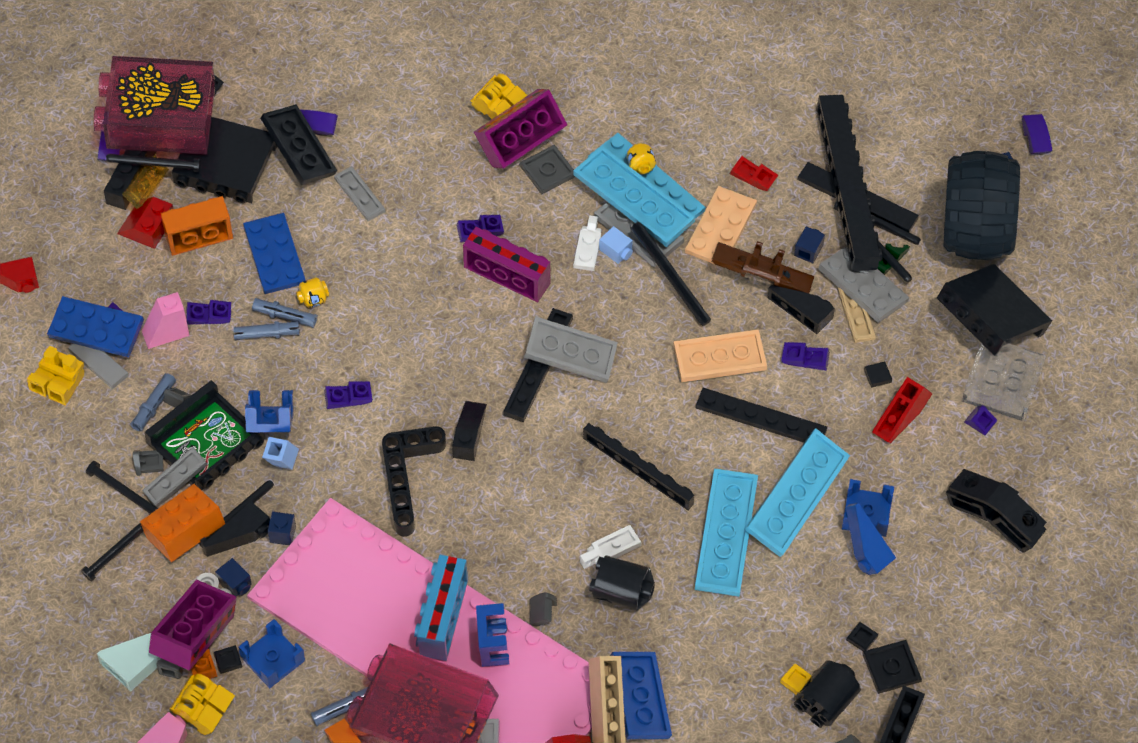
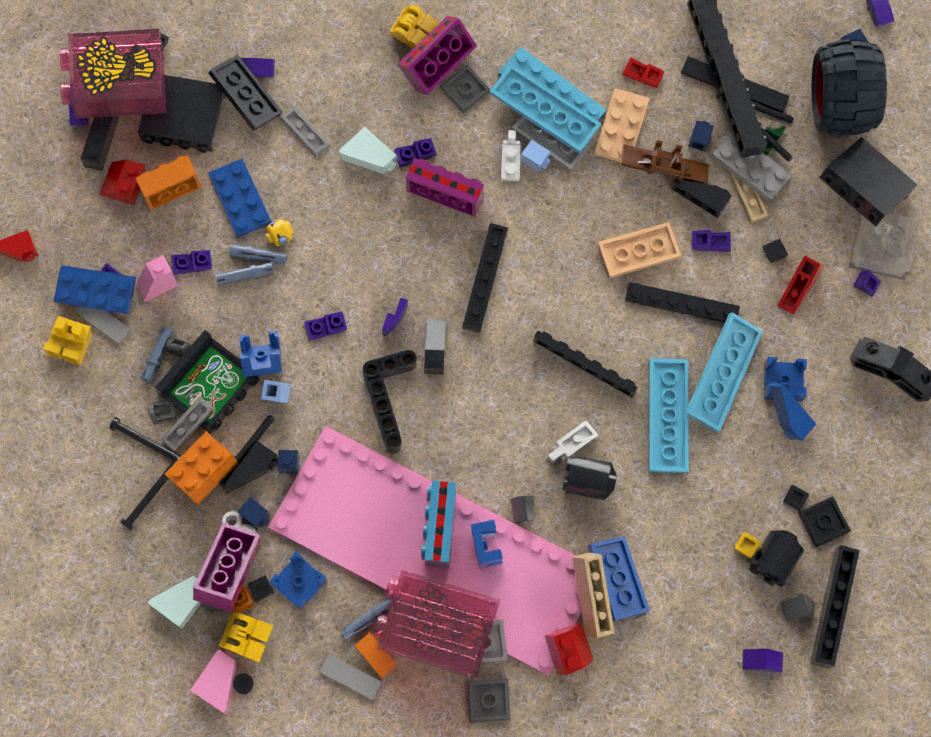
camera: 10 degrees left, 15 degrees up
black bar [106,154,200,173] -> none
clear yellow plate [122,155,169,209] -> none
light grey plate [524,316,618,383] -> none
yellow head [627,143,656,174] -> none
black axle [631,222,711,326] -> none
none -> light aqua slope [339,127,397,174]
none -> dark purple slope [382,298,408,336]

